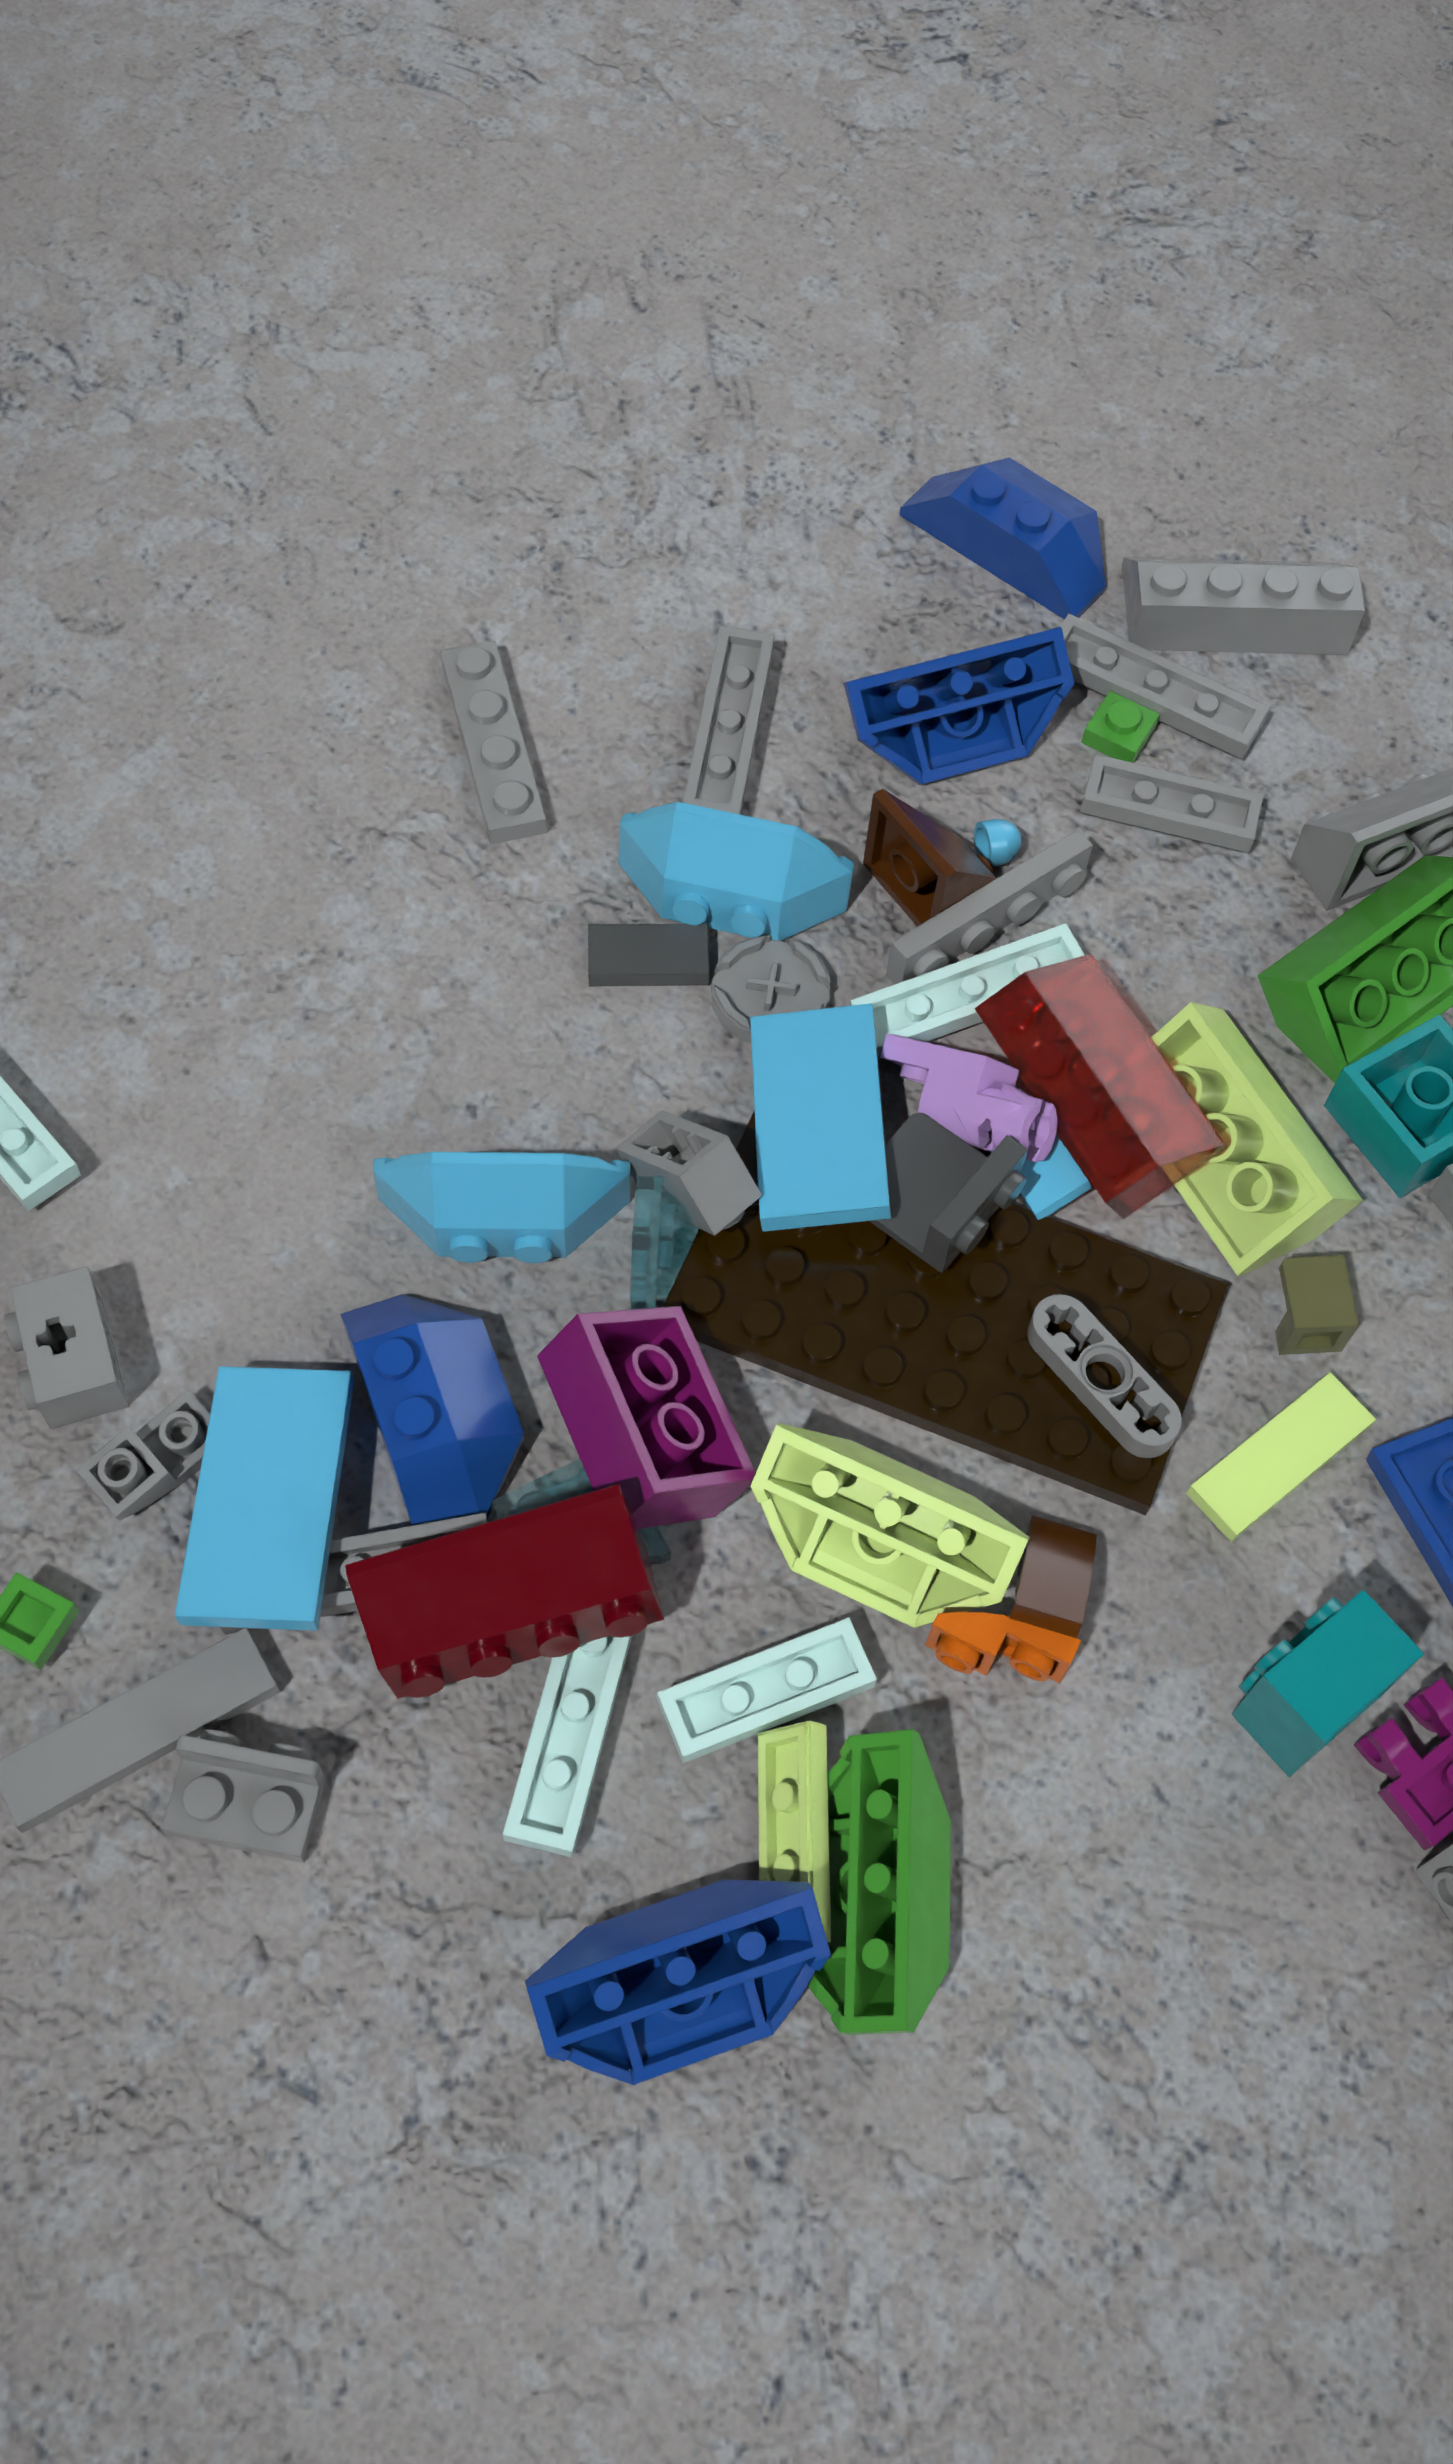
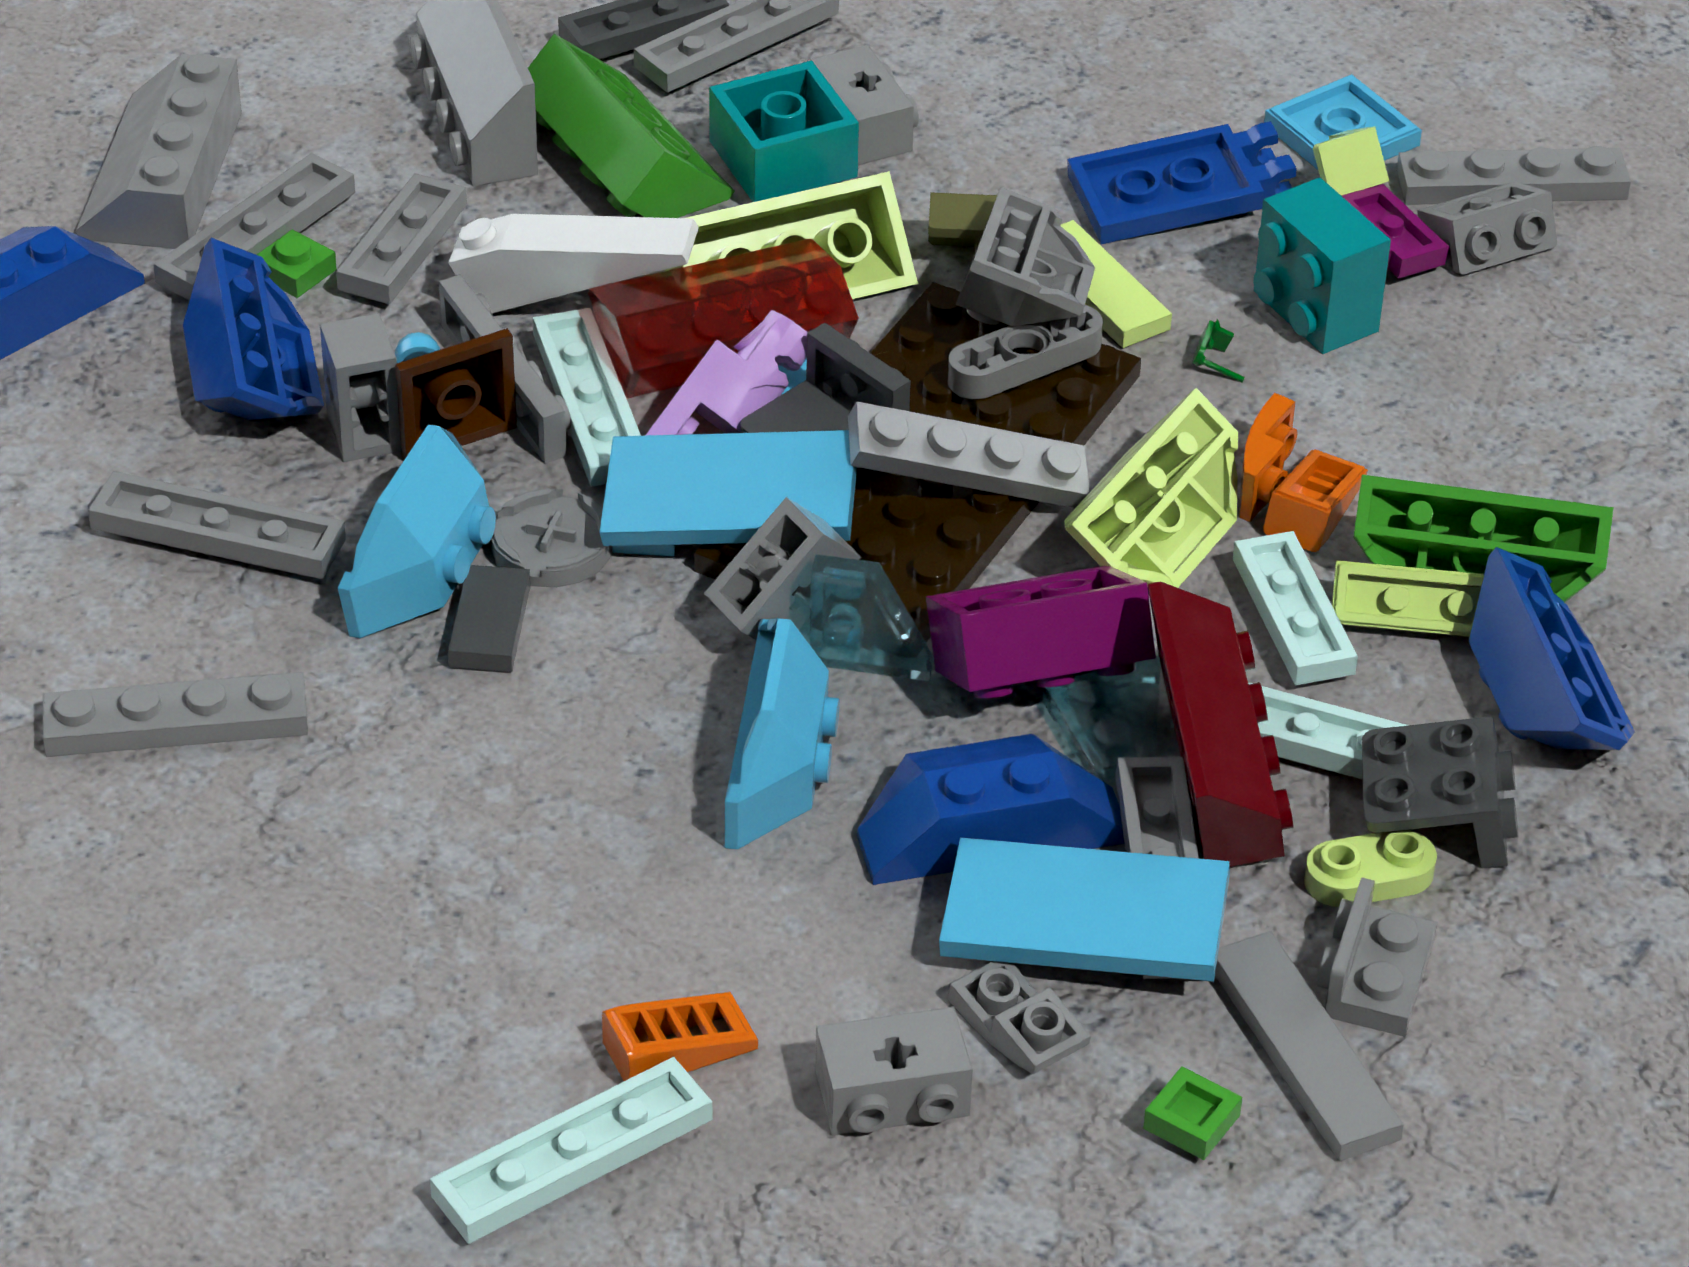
camera: 80 degrees left, 20 degrees down
reddish brown slope [1009,1515,1097,1638] -> none
none -> light grey brick [320,313,401,462]
none -> white wedge [448,214,699,313]
none -> orange slope [602,992,758,1081]
none -> light grey plate [848,401,1090,508]
none -> light grey wedge [956,187,1095,326]
none -> green piece [1192,319,1244,382]
none -> orange slope [1263,449,1368,552]
none -> yellowish green plate [1304,830,1437,907]
none -> dark grey bracket [1362,716,1519,868]

